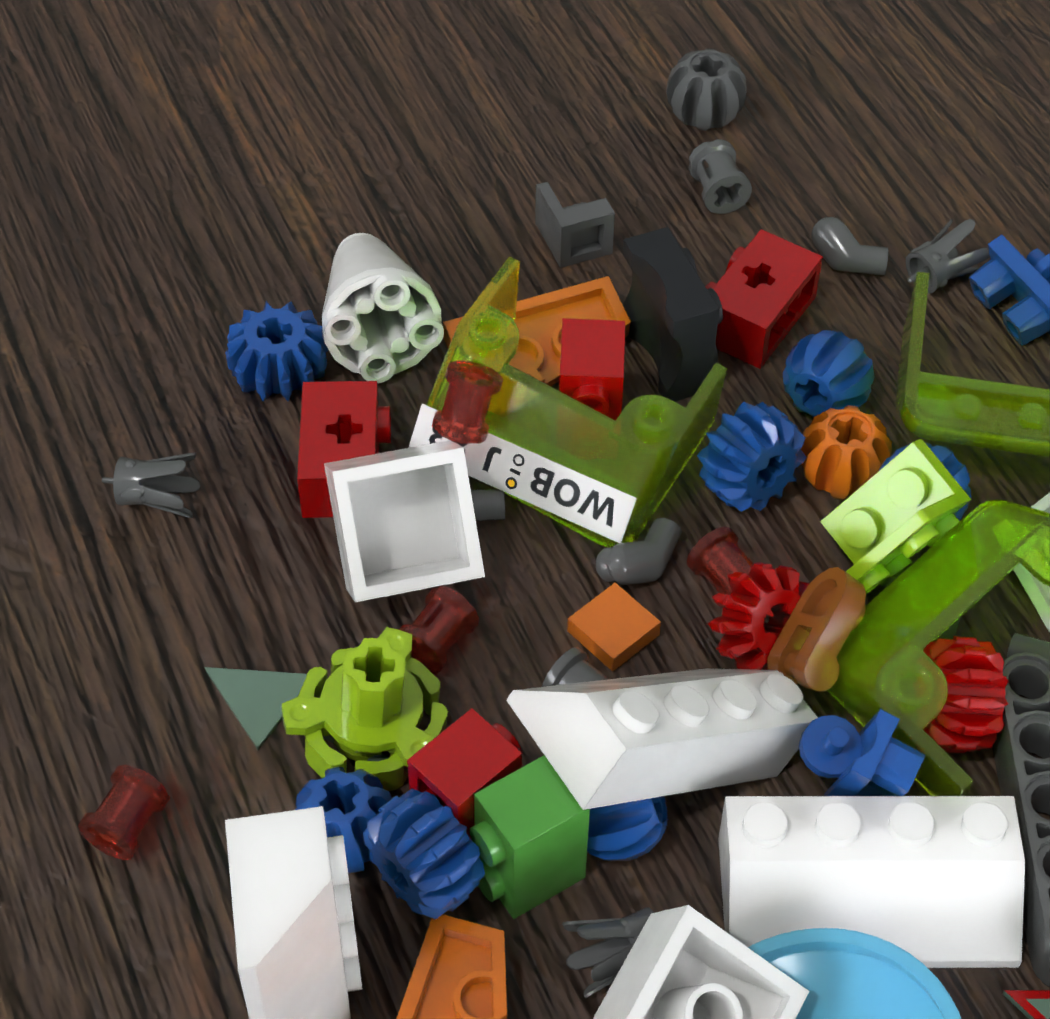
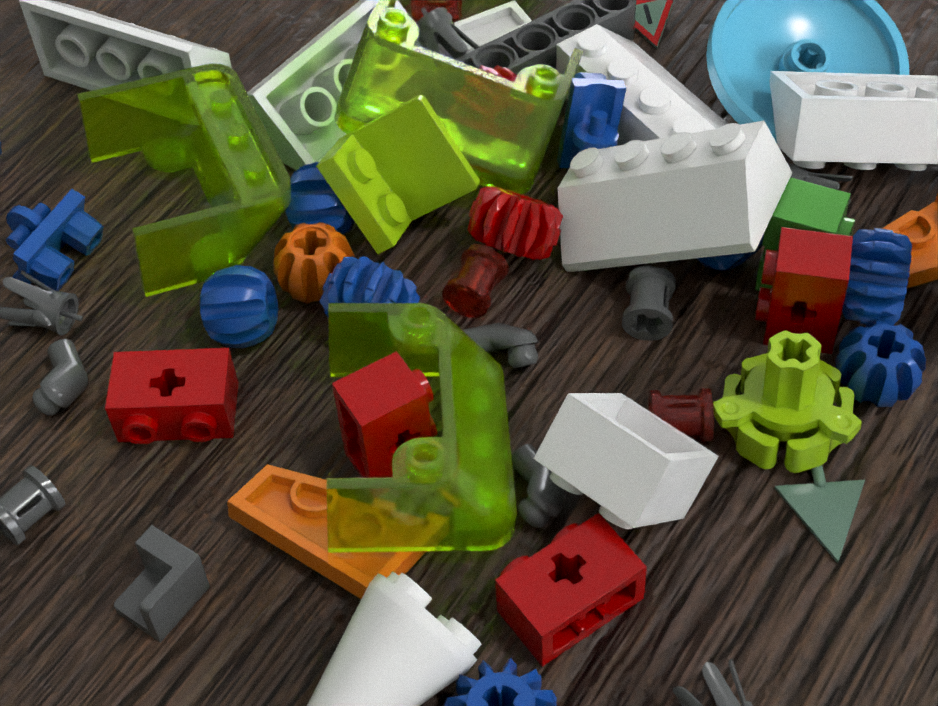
camera: 120 degrees left, 0 degrees up
white sticker [408,403,637,543] -> none
clear red bush [431,360,503,444] -> none
orange tile [567,582,661,672] -> none
black brick [623,227,723,404] -> none
dark orange plate [767,567,866,691] -> none

